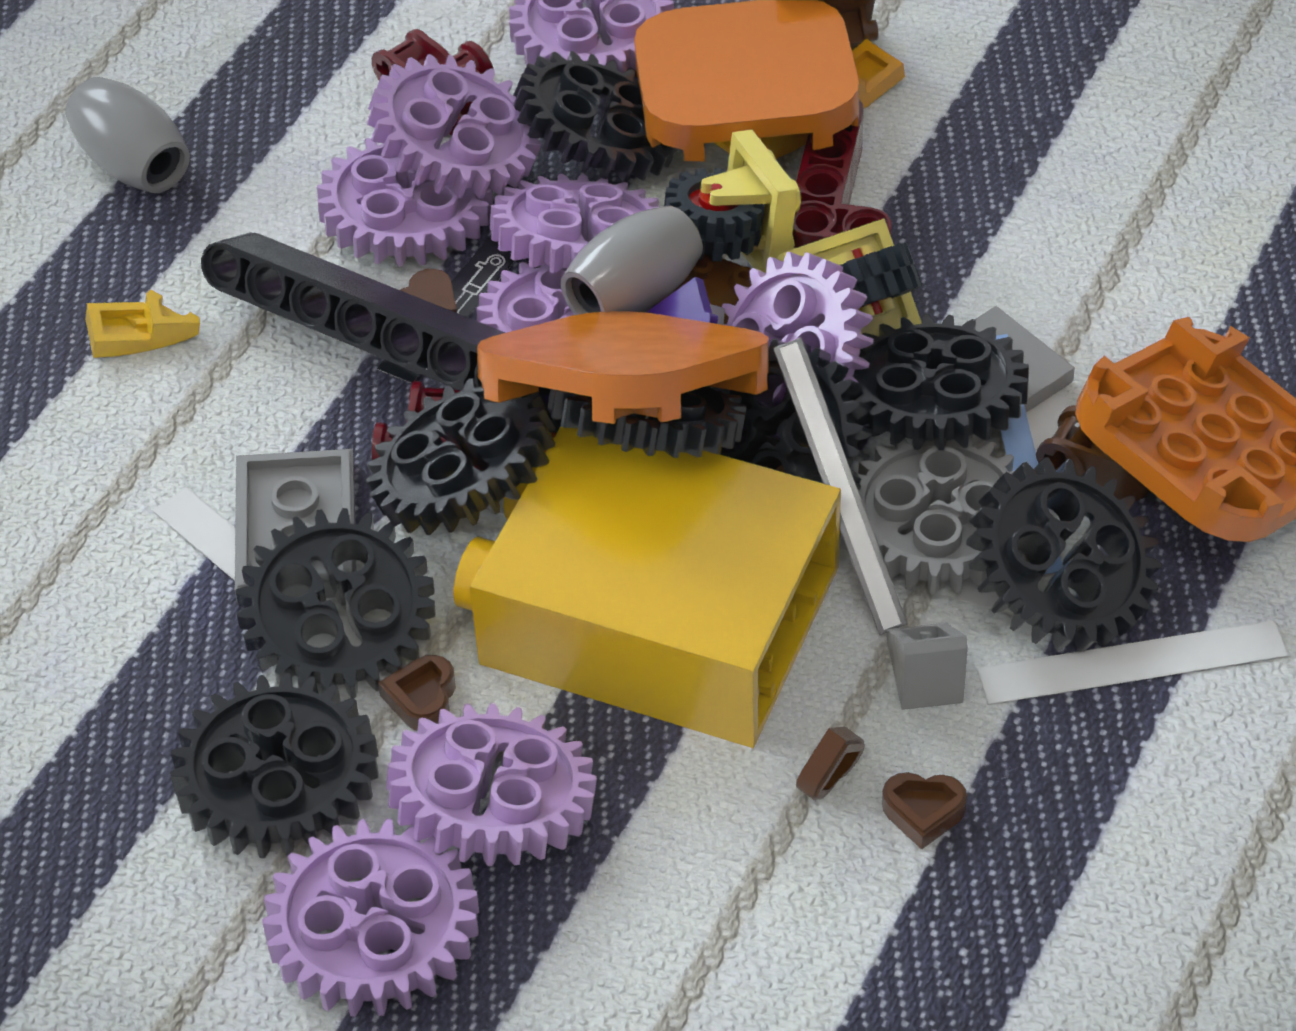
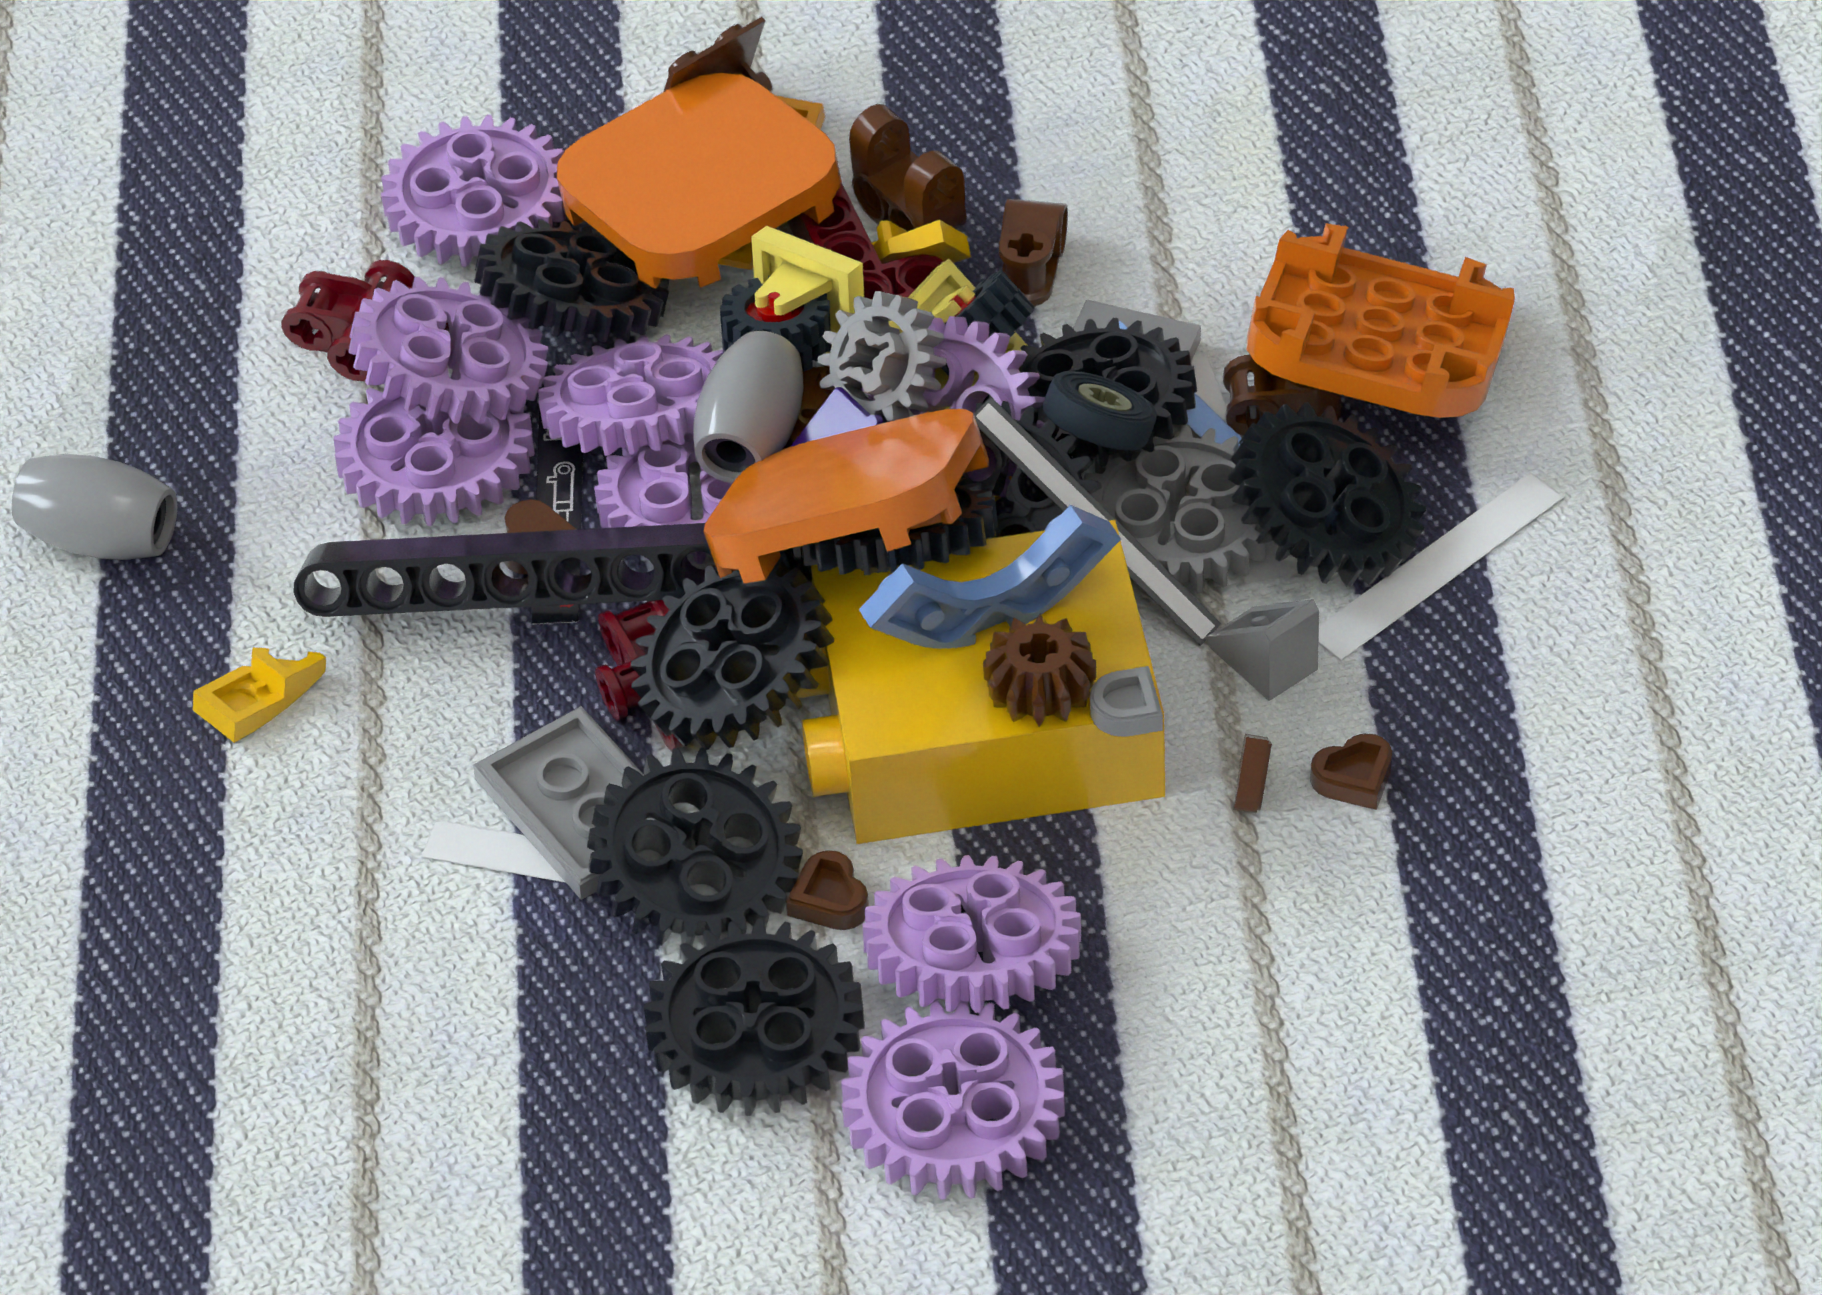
camera: 30 degrees left, 0 degrees up
none -> light grey gear [818,291,946,423]
none -> reddish brown piece [849,104,967,231]
none -> medium blue plate [859,505,1121,648]
none -> yellow slope [871,220,971,264]
none -> reddish brown gear [983,613,1097,727]
none -> reddish brown piece [999,199,1068,306]
none -> black bush [1043,371,1157,450]
none -> light grey tile [1090,666,1163,737]

